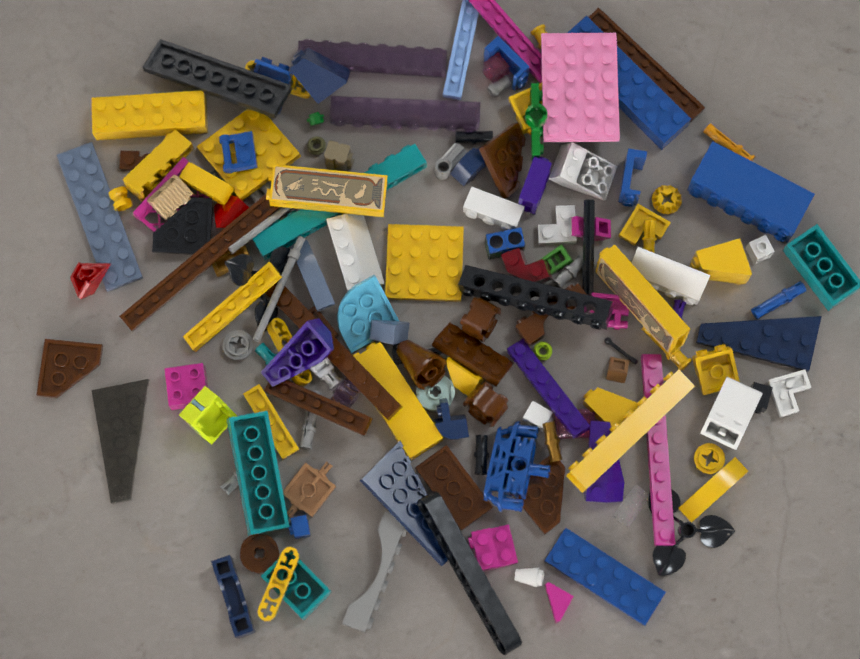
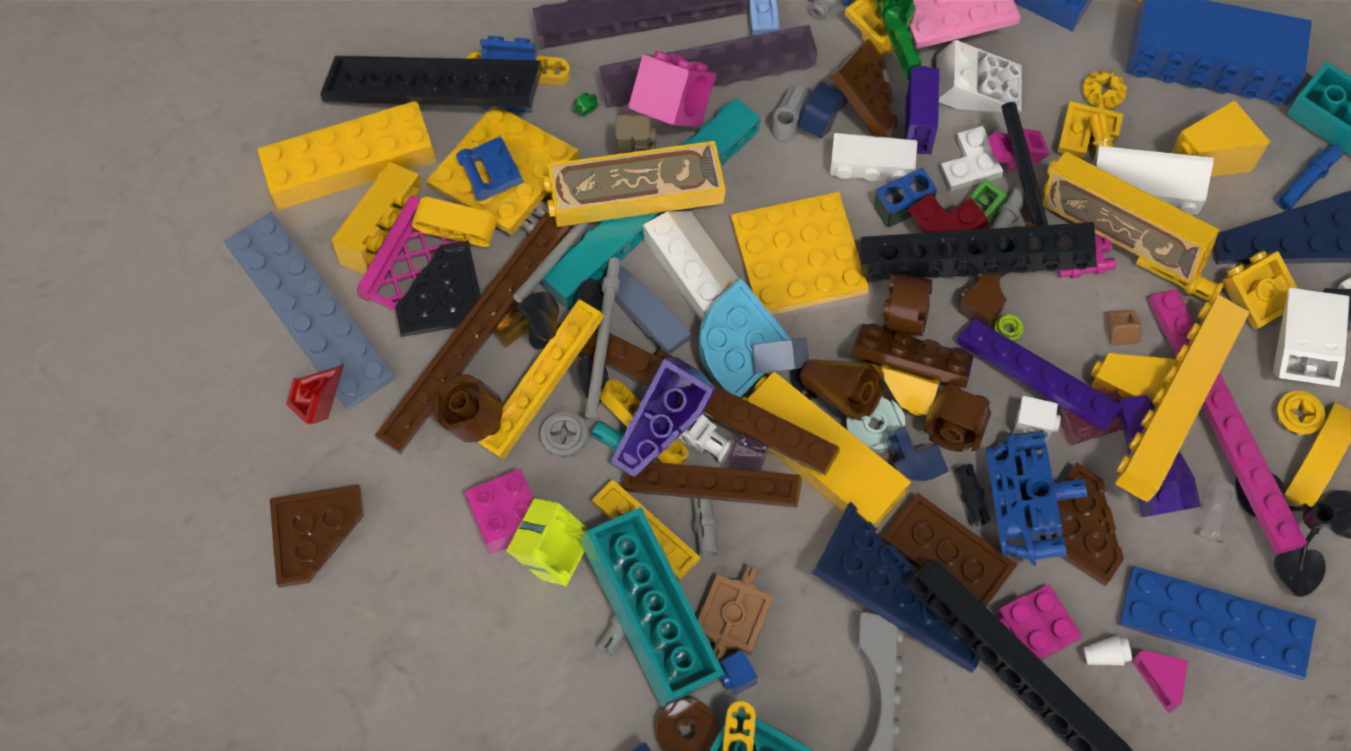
camera: 15 degrees left, 10 degrees down
clear smoke wing [91,379,150,504] -> none
yellow wheel [108,186,133,212] -> none
reddish brown plate [119,150,149,171] -> none
tan brick [147,175,193,219] -> none
red slope [214,195,249,228] -> none
dark blue slope [290,48,350,104] -> none
olive plate [307,136,326,155] -> none
black pin [455,129,493,144] -> none
pearl gold pin [542,421,562,462] -> none
black hinge [604,337,638,365] -> none
blue panel [618,148,647,207] -> none
white brick [745,235,775,265] -> none
none -> reddish brown brick [433,374,503,443]
none -> brick [628,51,717,127]

